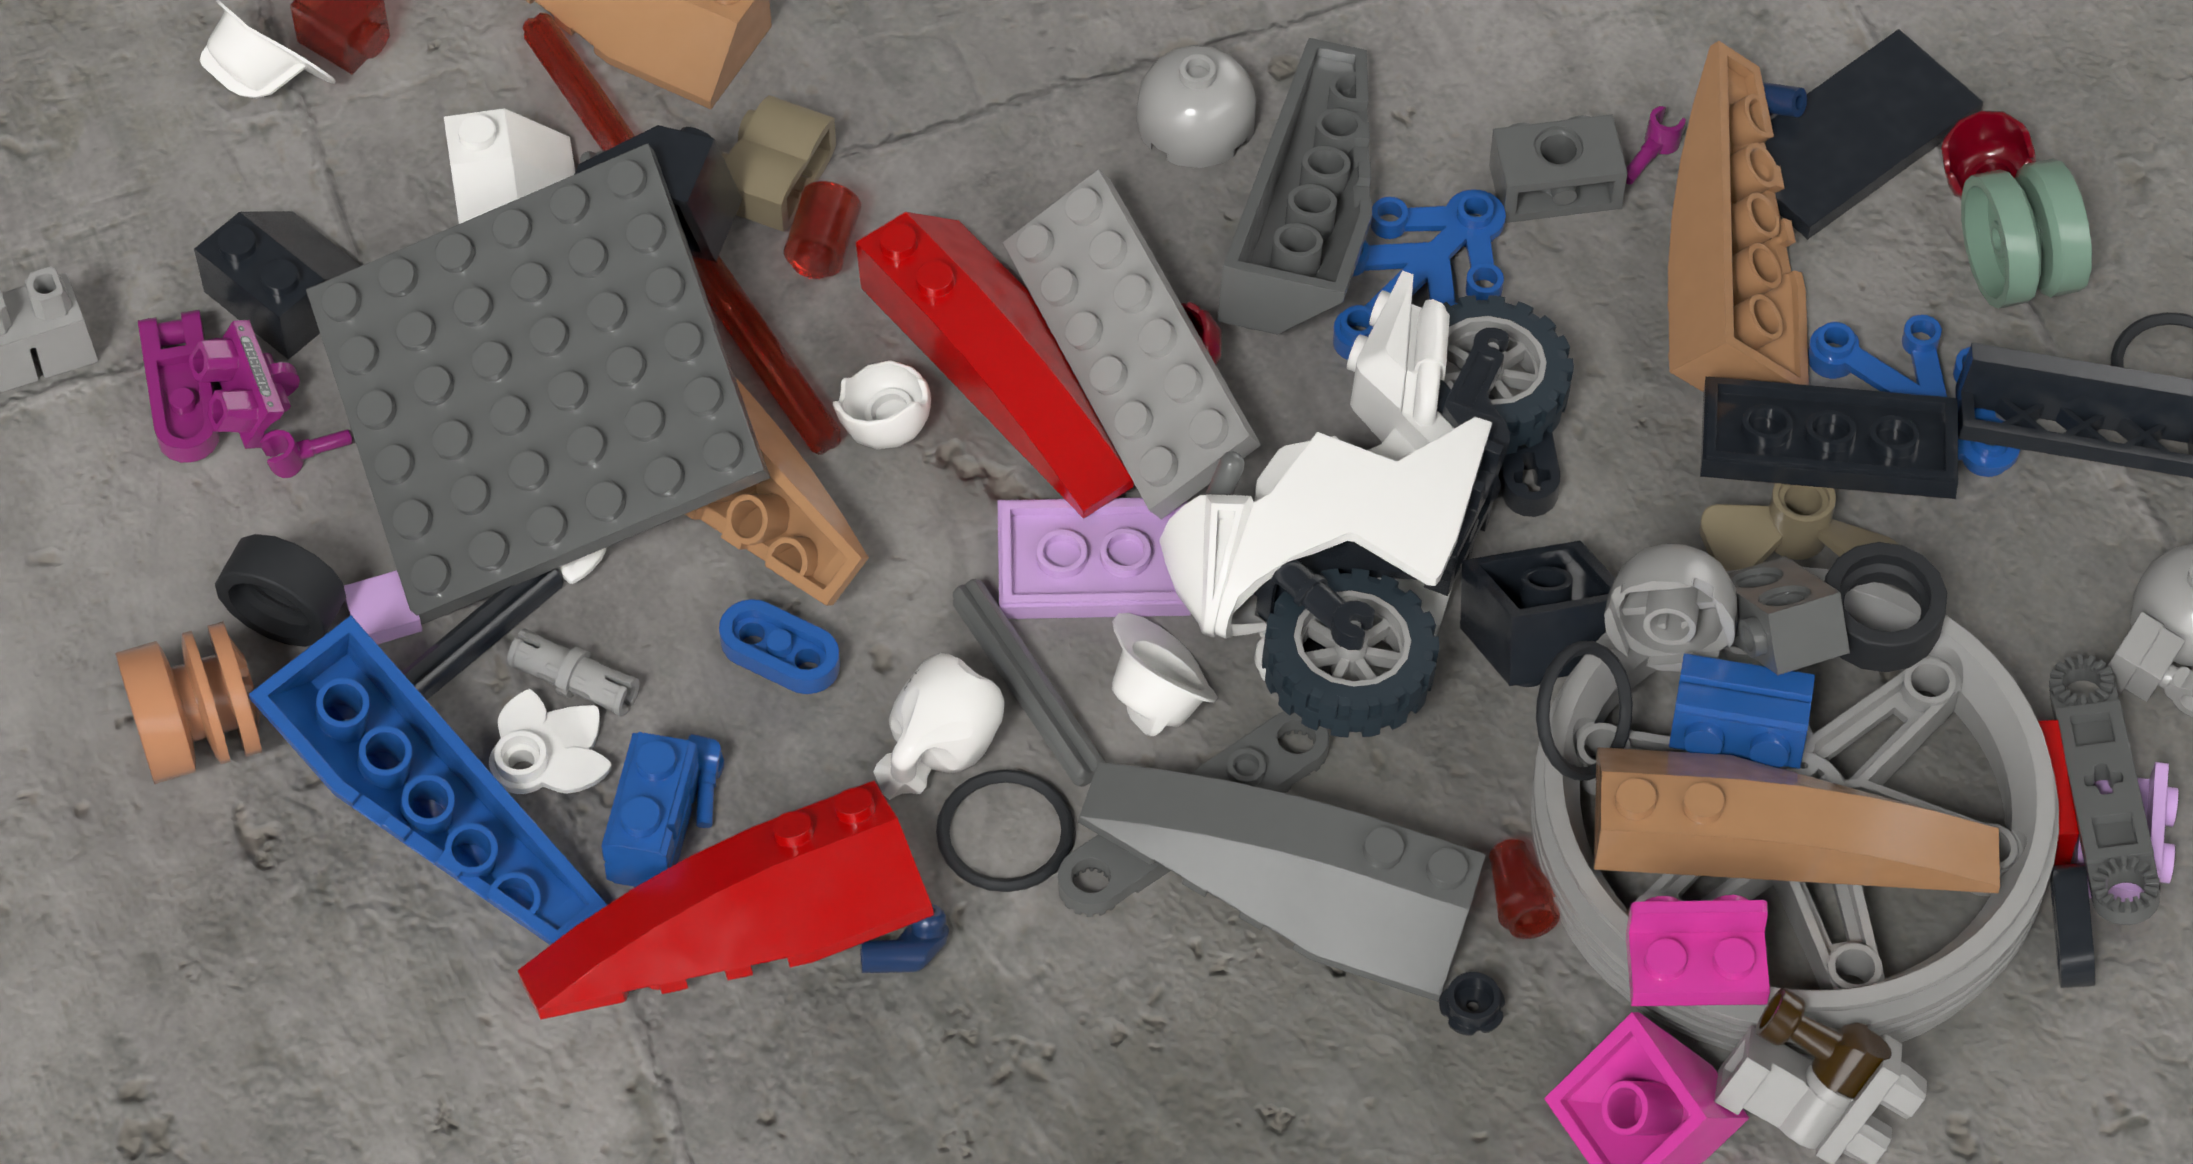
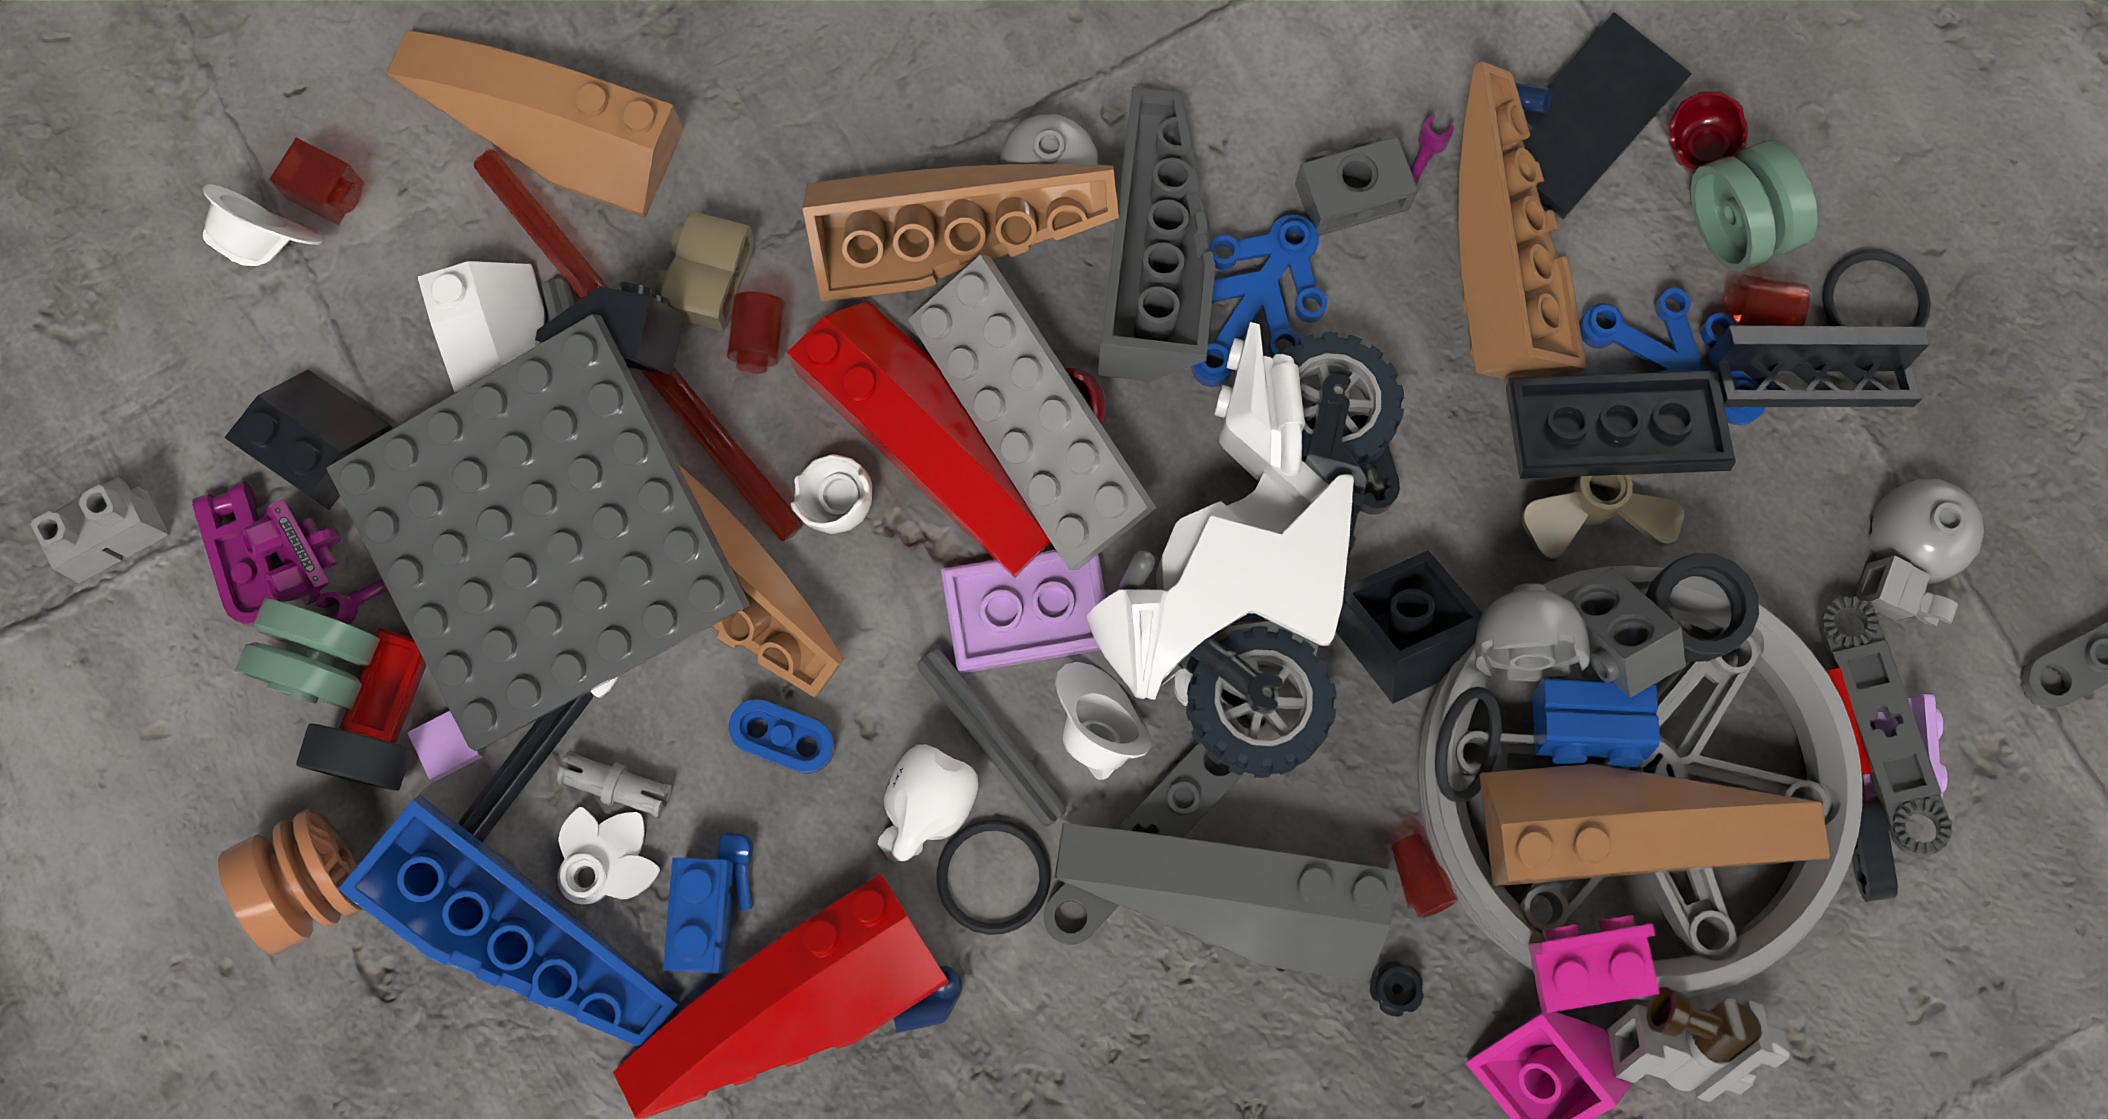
camera: 10 degrees left, 20 degrees up
none -> sand green wheel [235,598,380,710]
none -> red tile [339,628,427,744]
none -> medium nougat wedge [802,164,1119,302]
none -> clear red brick [1724,274,1810,326]

